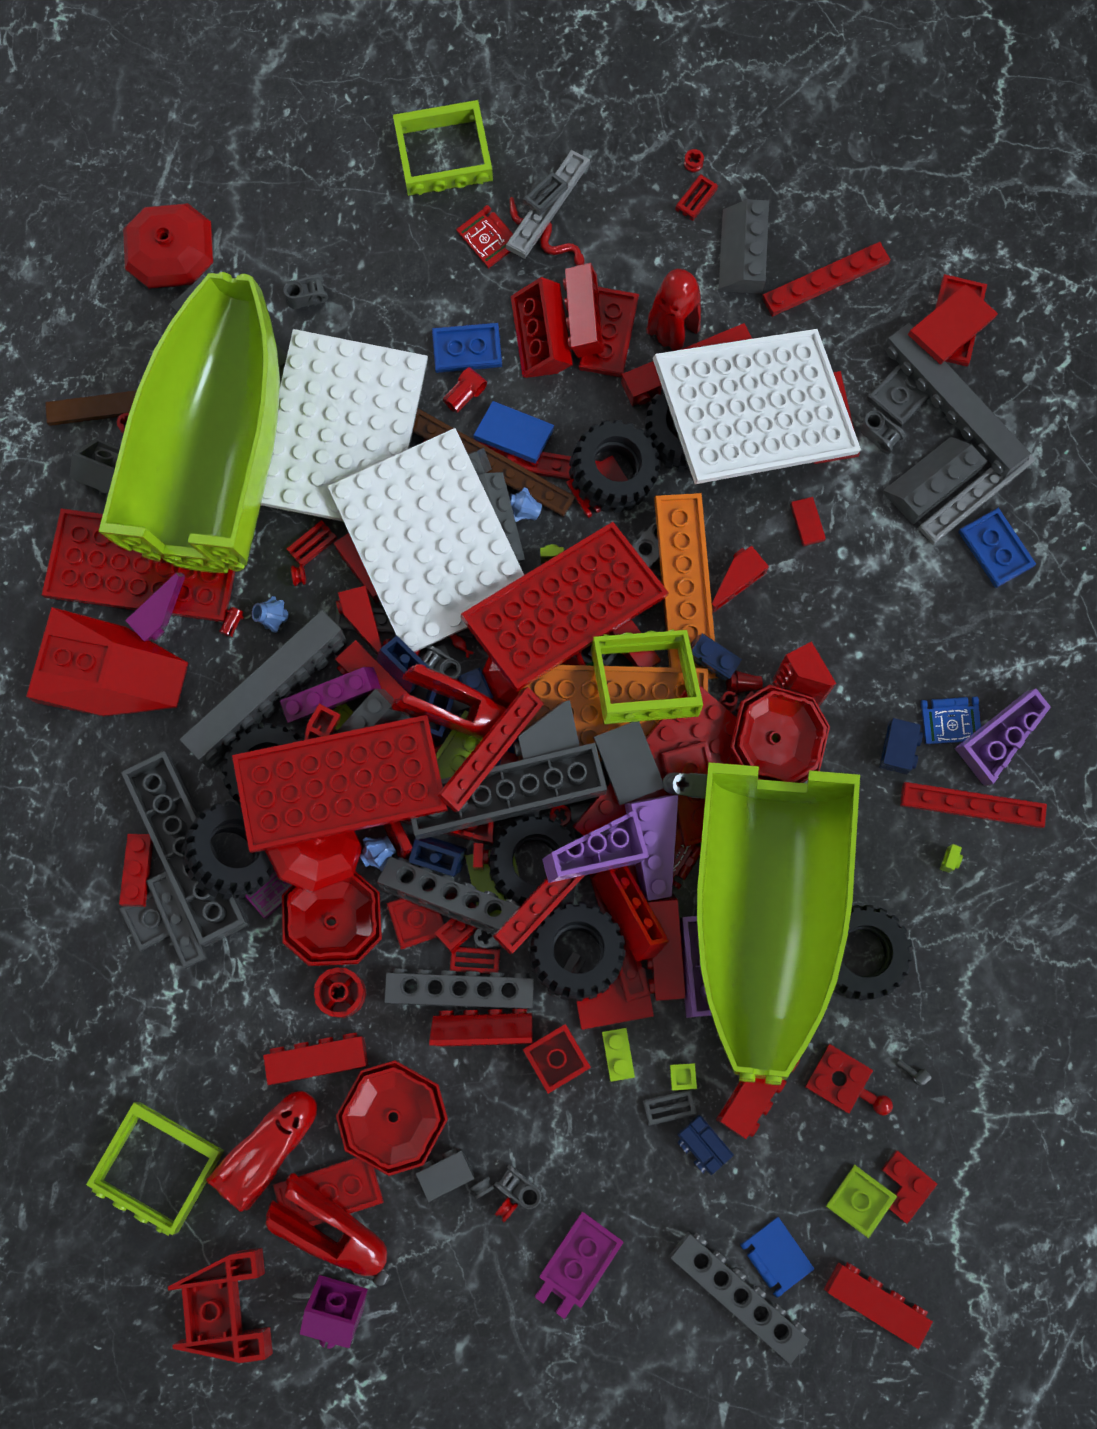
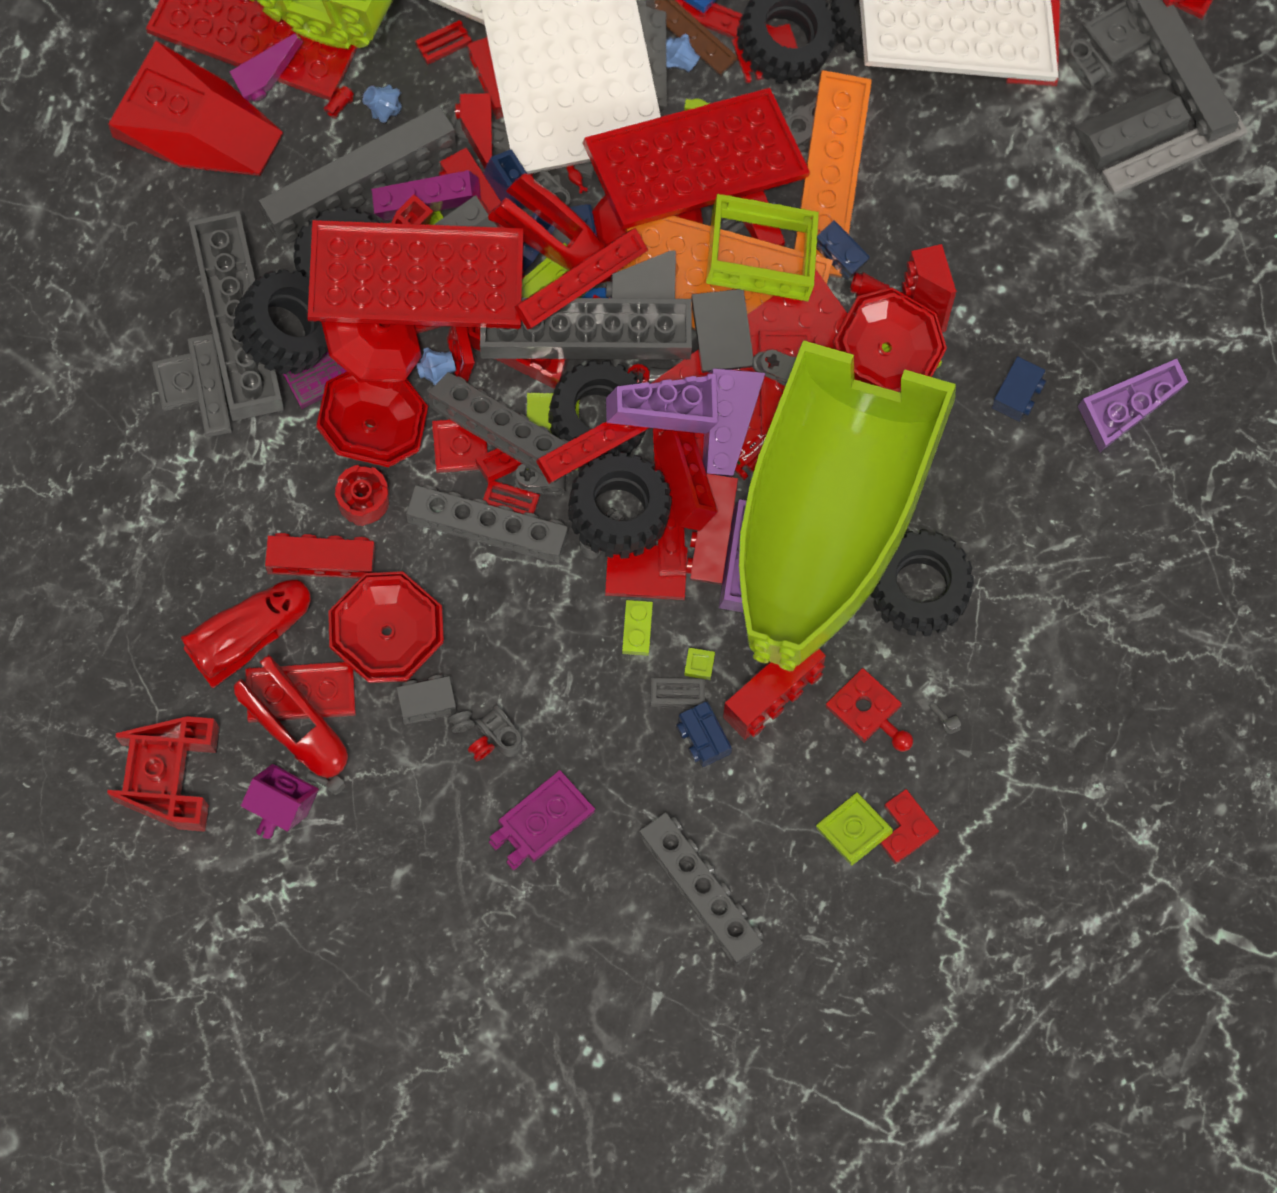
camera: 10 degrees right, 5 degrees down
lime window [86,1102,225,1236] -> none
red plate [119,834,153,907] -> none
red bush [291,564,306,586] -> none
dark blue brick [409,837,467,877] -> none
red slope [429,1009,533,1047] -> none
red plate [473,843,489,871] -> none
red brick [523,1024,591,1094] -> none
red slope [712,545,769,614] -> none
red pin [718,691,738,712] -> none
blue piece [740,1217,814,1298] -> none
red tile [790,497,826,546] -> none
red brick [824,1262,933,1350] -> none
red tile [900,782,1047,828] -> none
blue piece [920,697,981,744] -> none
lime plate [940,844,963,873] -> none
blue tile [958,507,1036,588] -> none

